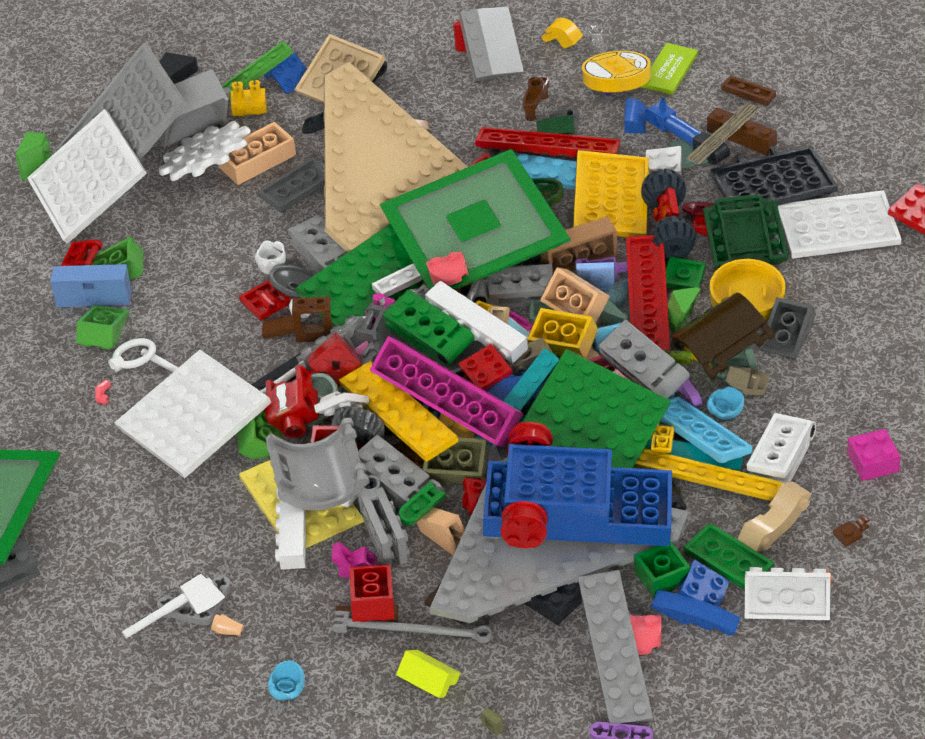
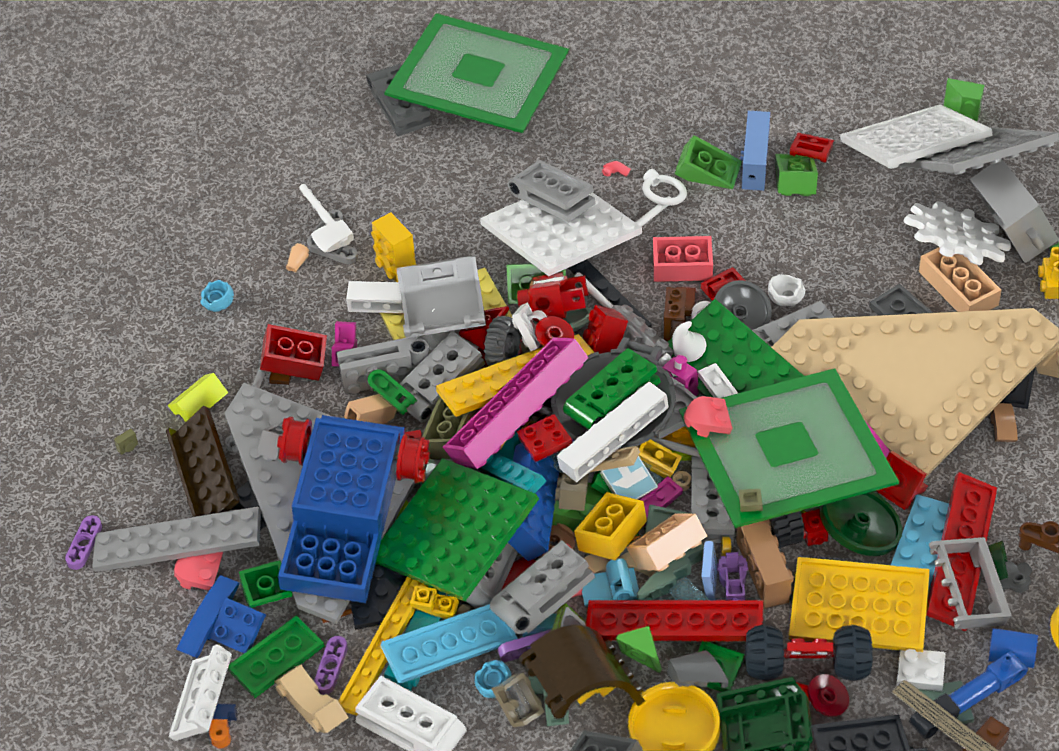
camera: 95 degrees right, 5 degrees up
none -> dark brown bracket [166,406,240,517]
none -> light grey slope [257,423,283,461]
none -> medium lavender beam [314,636,348,695]
none -> yellow brick [371,212,416,282]
none -> light grey hinge [508,160,596,223]
none -> red dish [535,316,574,346]
none -> coral brick [653,236,713,282]
none -> dark grey slope [667,650,729,687]
none -> white hat [672,321,707,362]
none -> olive plate [739,489,763,512]
none -> light grey hinge [929,537,1012,630]

